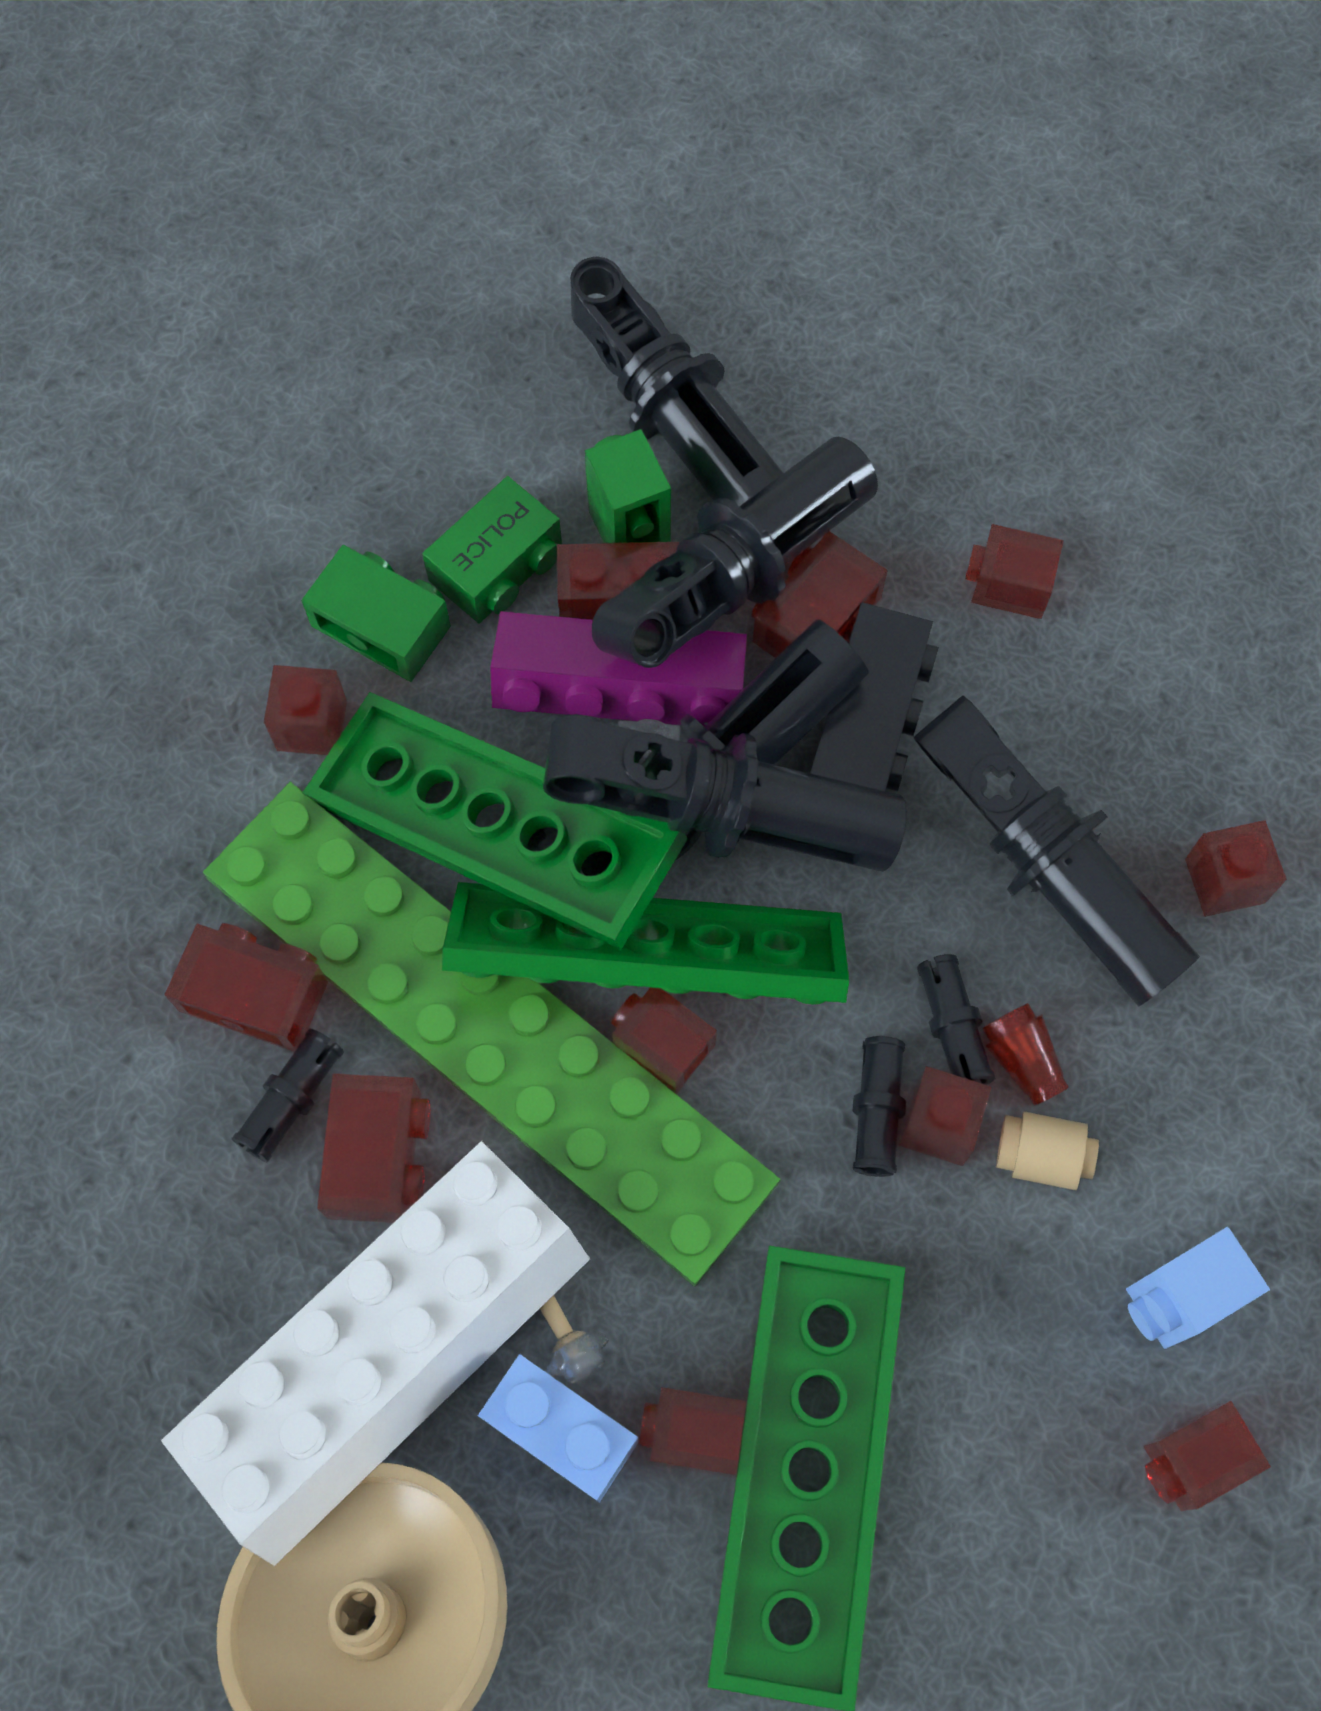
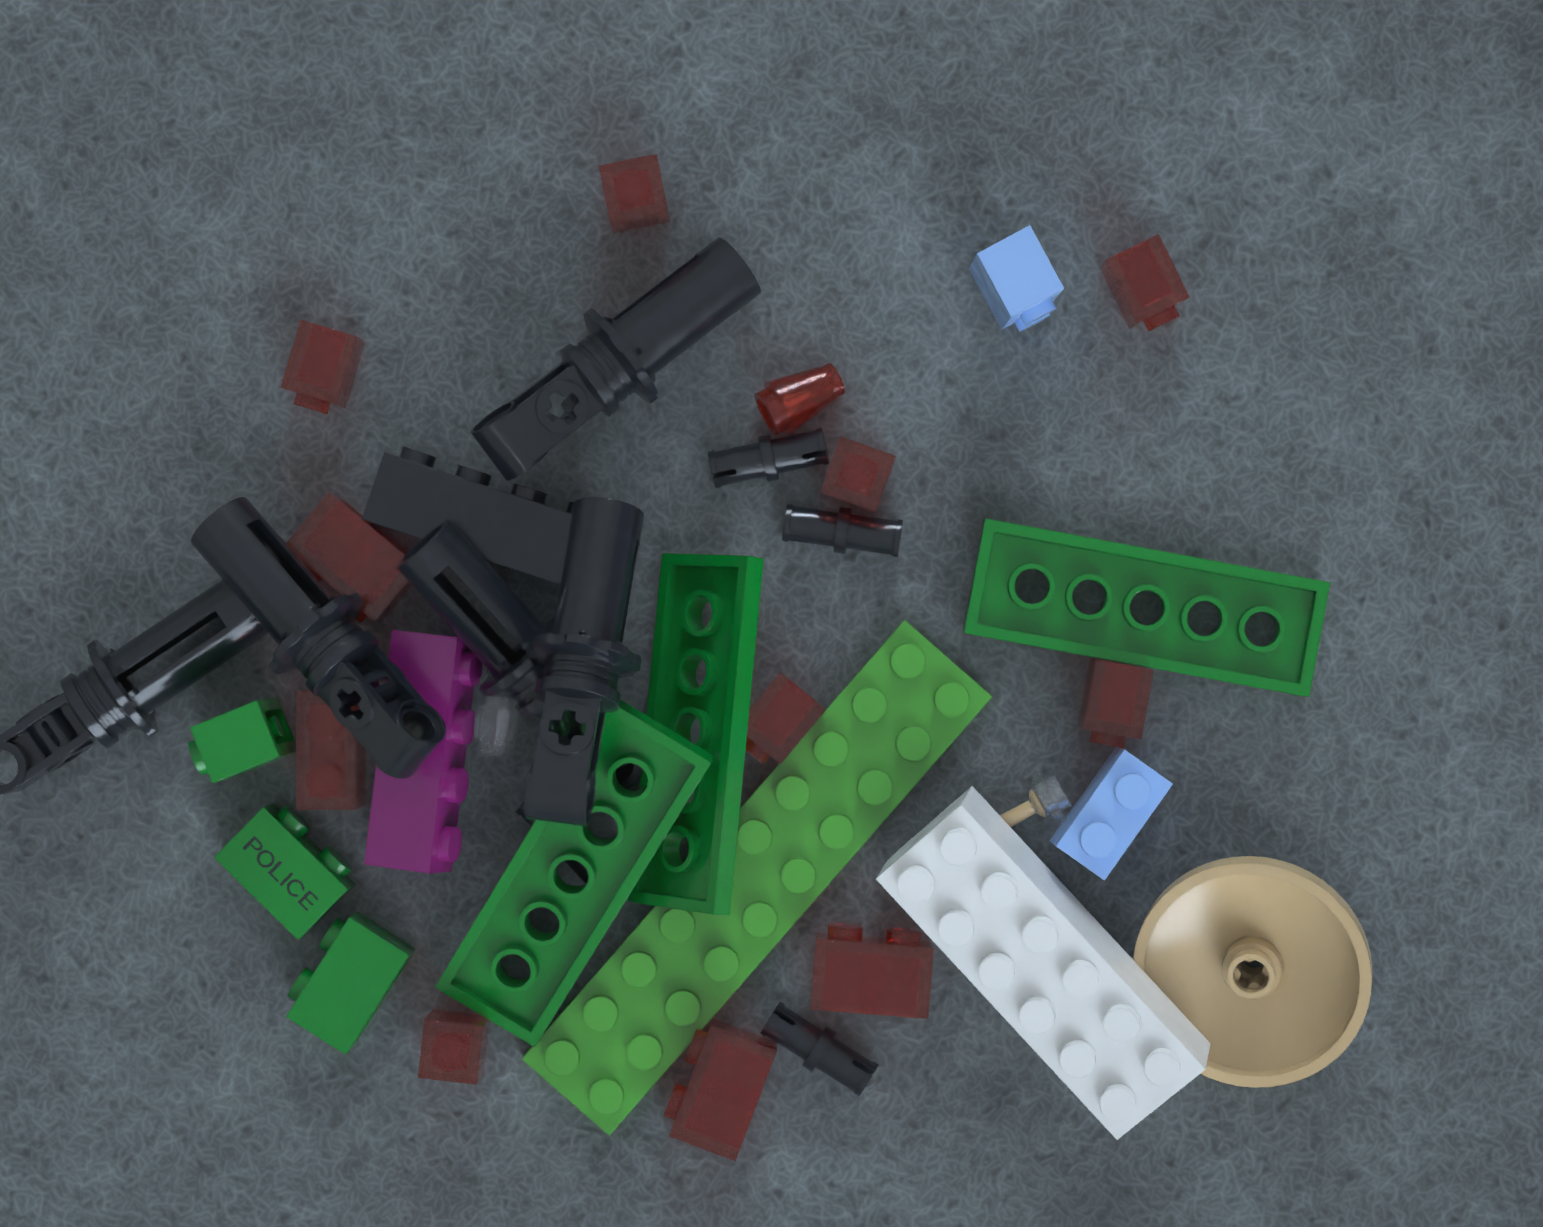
camera: 80 degrees left, 20 degrees up
tan brick [996,1111,1099,1190] -> none

